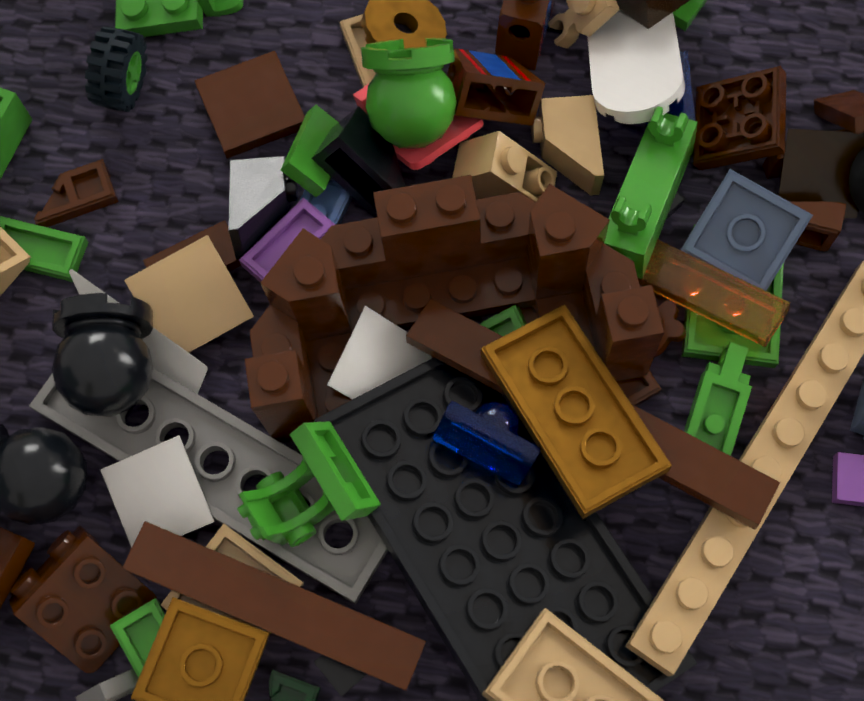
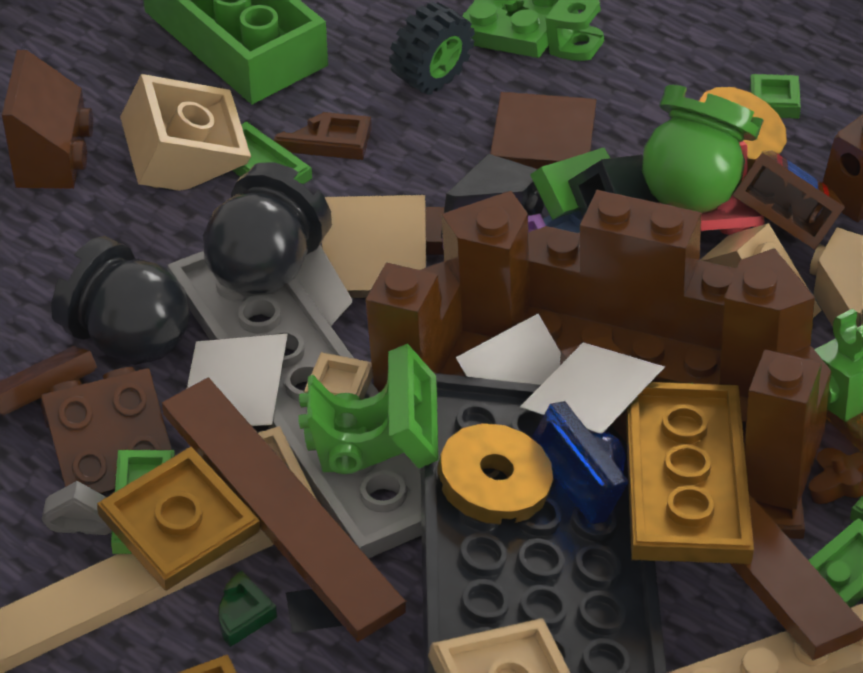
camera: 30 degrees right, 25 degrees down
none -> tan tile [304,352,373,400]
none -> pearl gold tile [437,423,553,524]
none -> white sticker [520,342,665,434]

